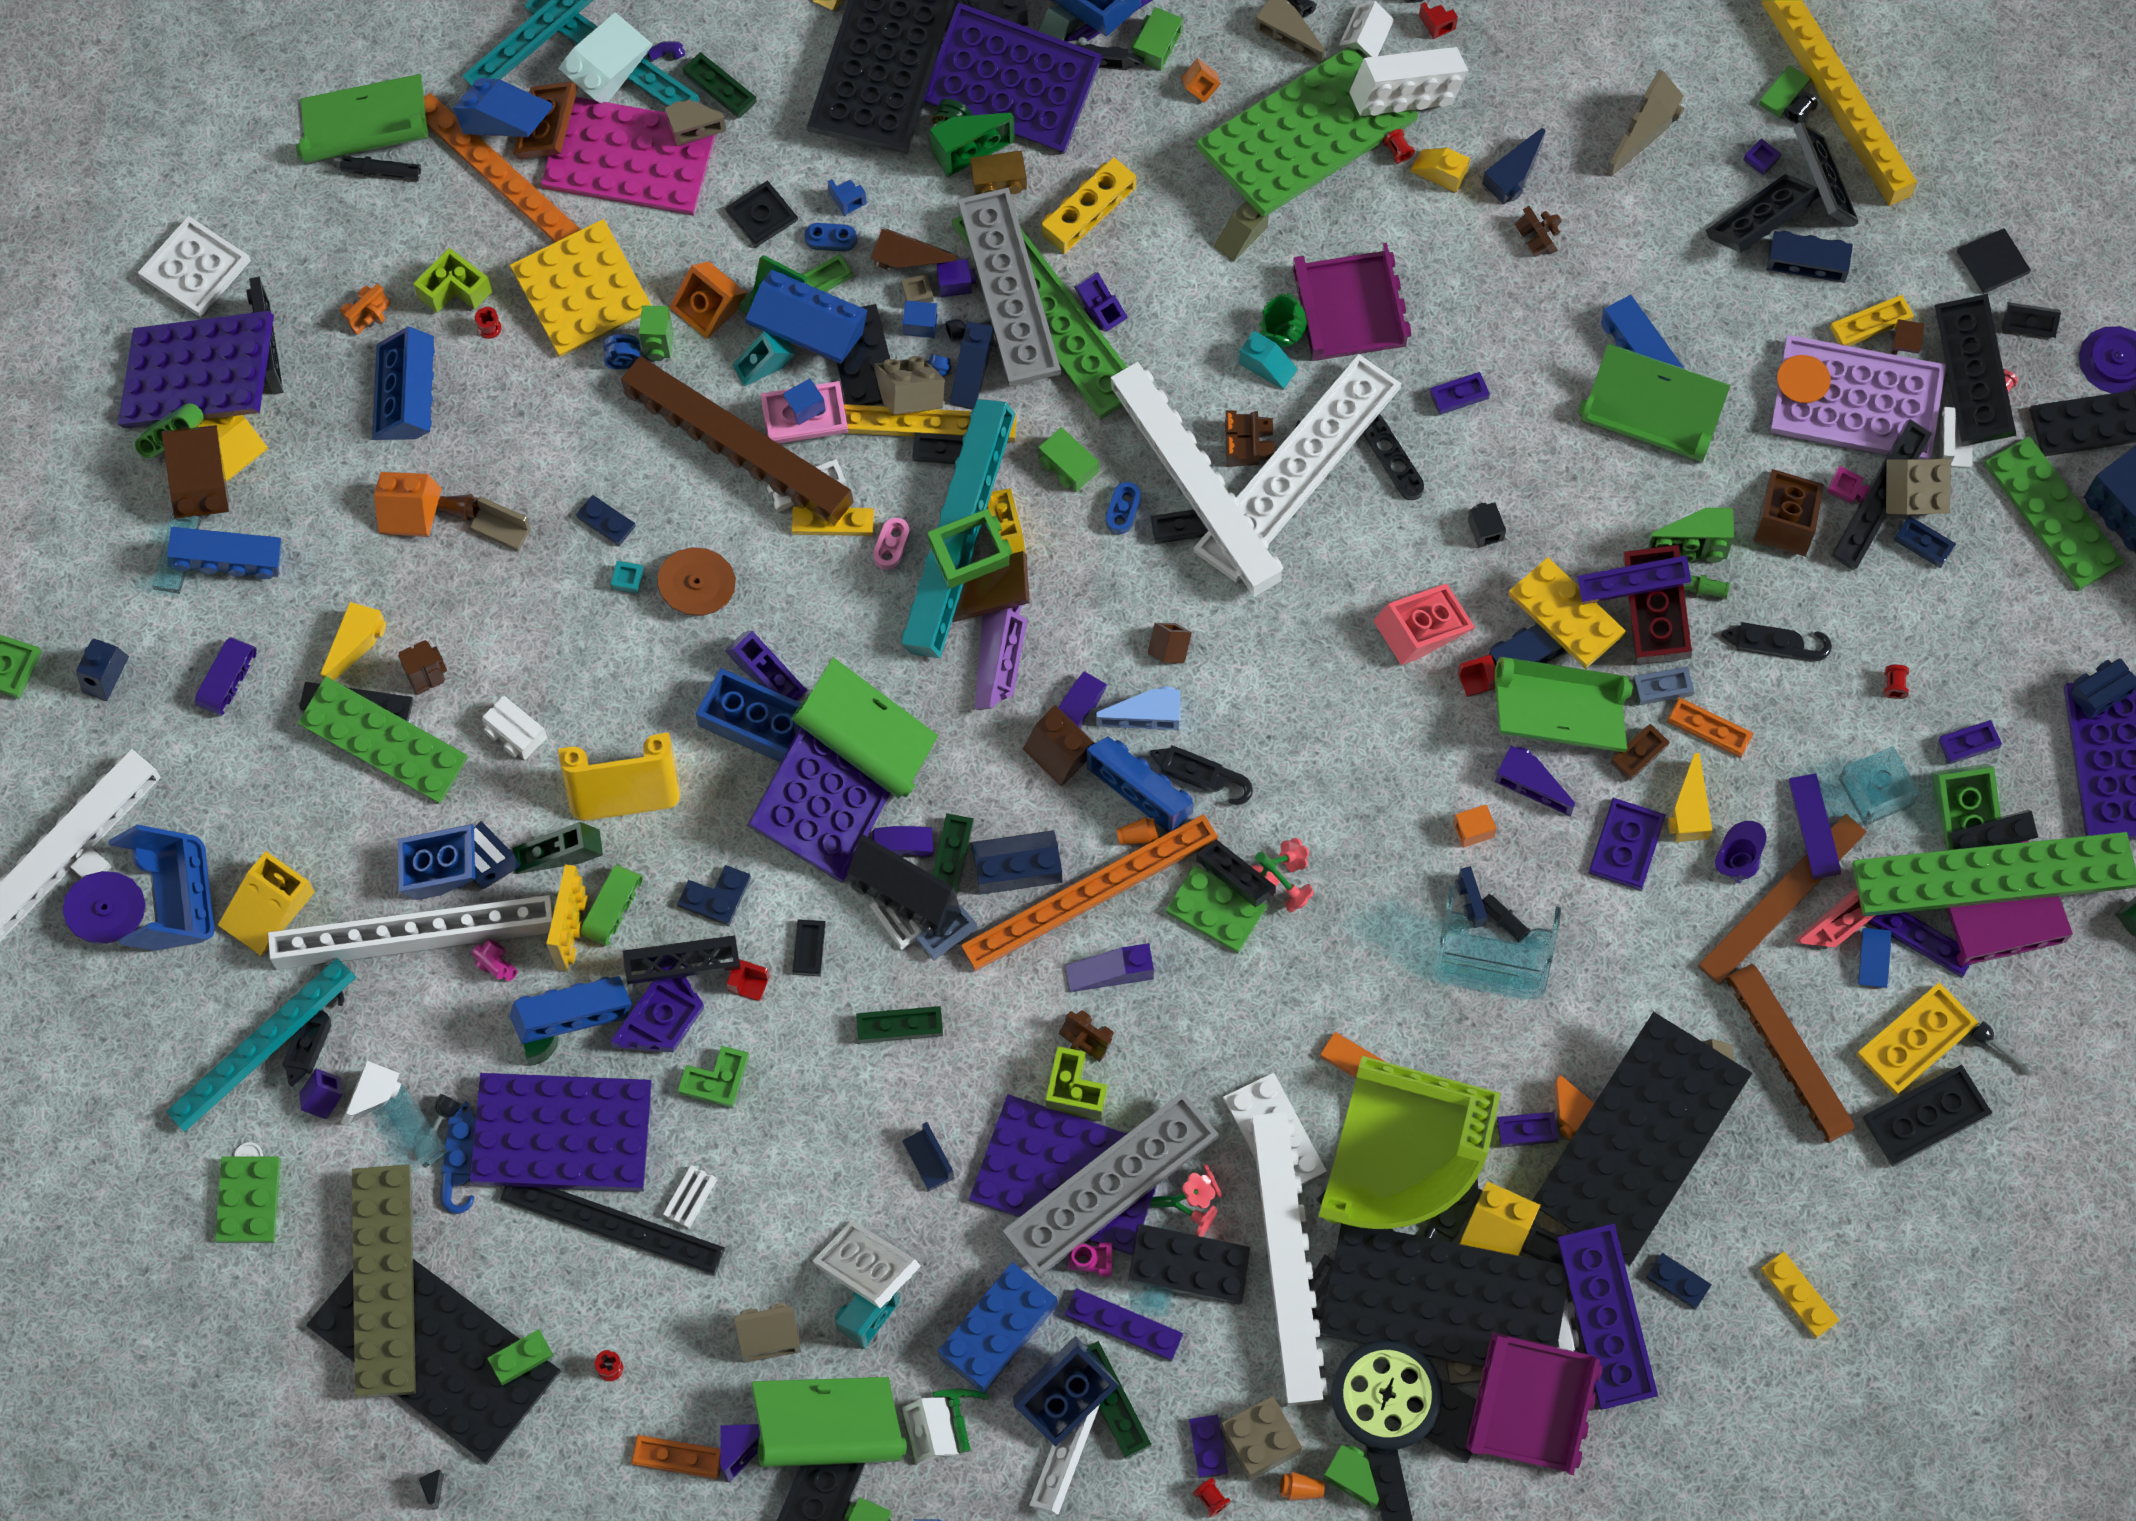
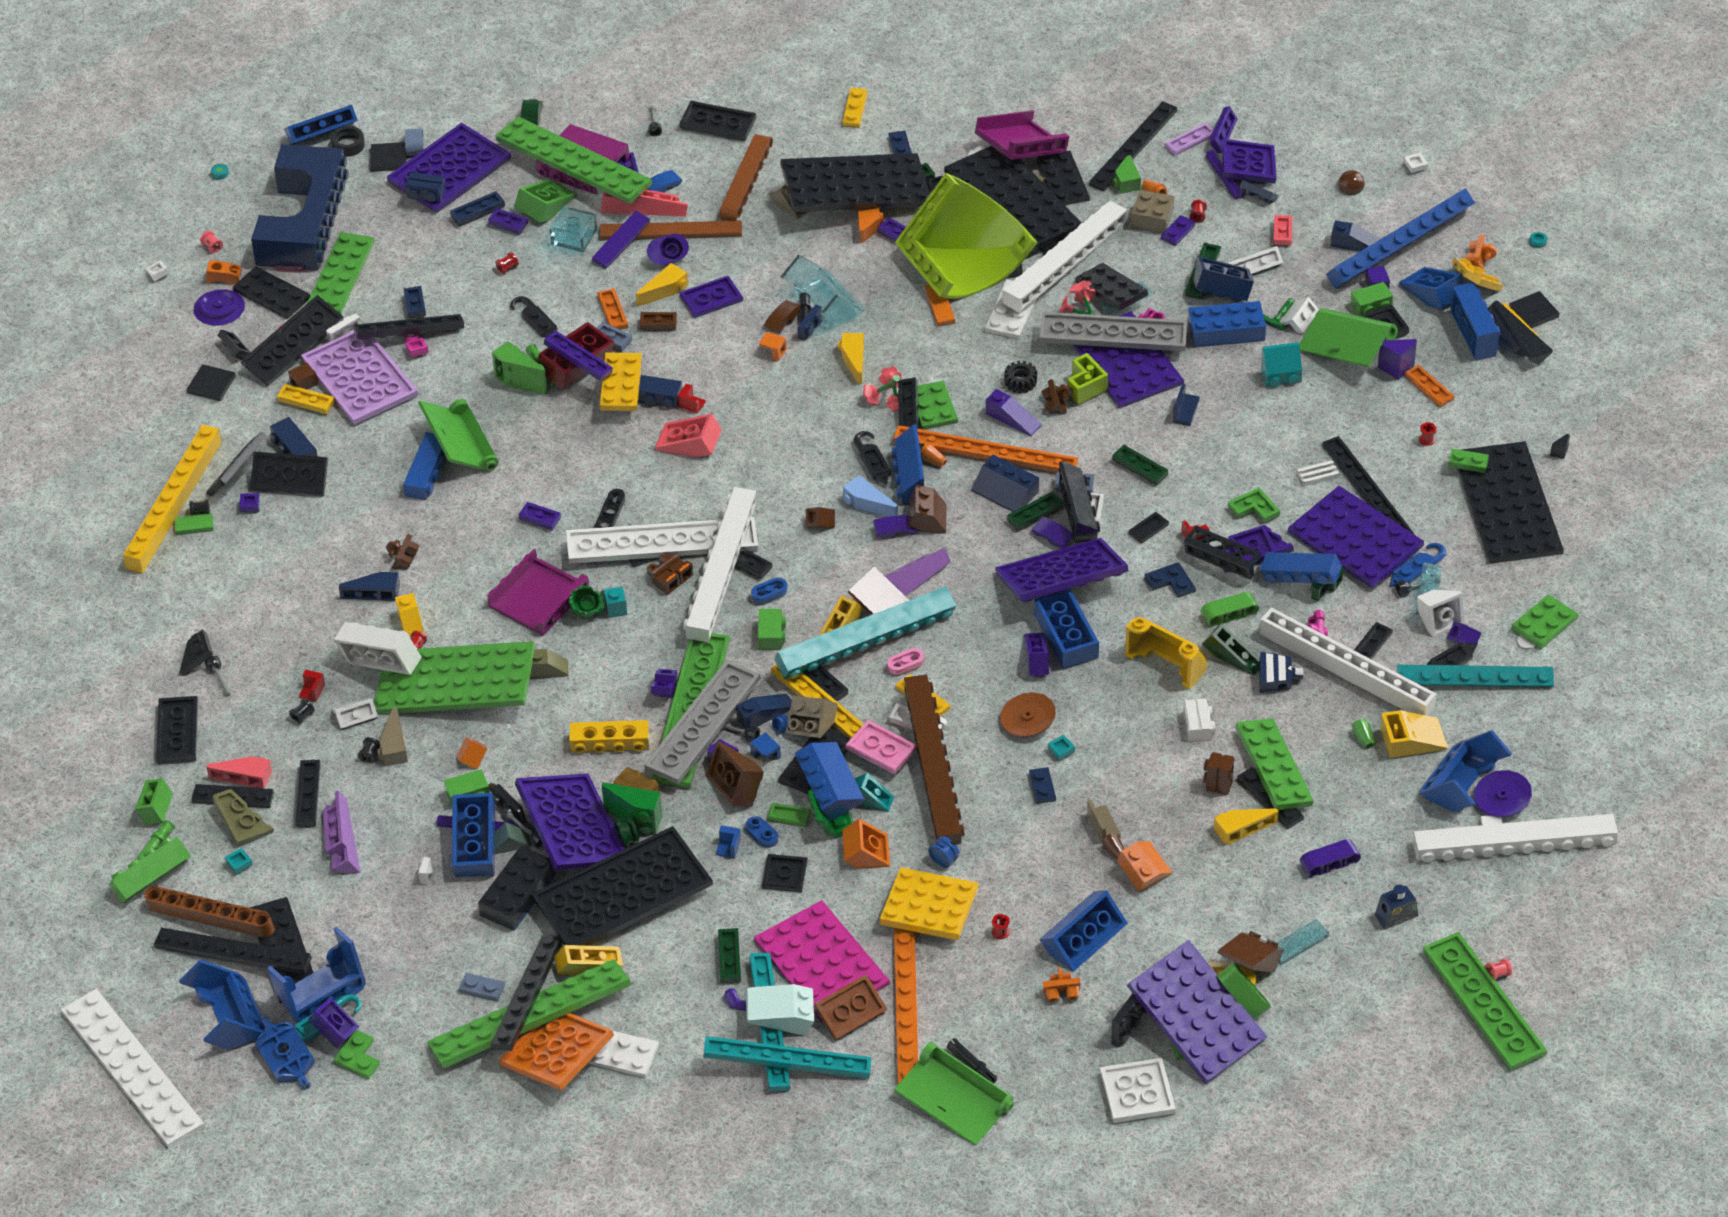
camera: 135 degrees left, 20 degrees down
blue brick [167,527,282,579] -> none
olive plate [352,1164,416,1398] -> none
blue slope [398,824,475,900] -> none
lime brick [413,248,492,313] -> none
blue slope [453,77,553,137] -> none
yellow plate [547,864,589,972] -> none
bright green brick [639,305,674,361] -> none
dark tan slope [665,100,726,146] -> none
dark tan slope [734,1303,801,1363] -> none
blue panel [783,378,826,425] -> none
bright green door [791,657,938,799] -> none
white plate [813,1220,920,1308] -> none
bright green window [927,509,1012,589] -> none
dark purple plate [1065,1288,1184,1361] -> none
wedge [1331,1340,1443,1450] -> none
black brick [1468,502,1506,548] -> none
bright green door [1495,657,1633,753] -> none
dark purple slope [1495,746,1575,817] -> none
dark purple plate [1557,1223,1658,1410] -> none
dark tan wedge [1607,69,1685,177] -> none
reddish brown slope [1753,469,1824,557] -> none
orange piece [1777,355,1831,403] -> none
yellow plate [1856,982,1979,1096] -> none
dark tan brick [1886,459,1951,514] -> none
black plate [1948,810,2038,850] -> none
none -> dark blue plate [450,191,505,226]
none -> reddish brown slope [764,300,801,333]
none -> yellow slope [838,333,864,384]
none -> black tyre [1004,361,1037,393]
none -> bright green cone [1352,719,1376,749]
none -> black tile [1354,622,1393,660]

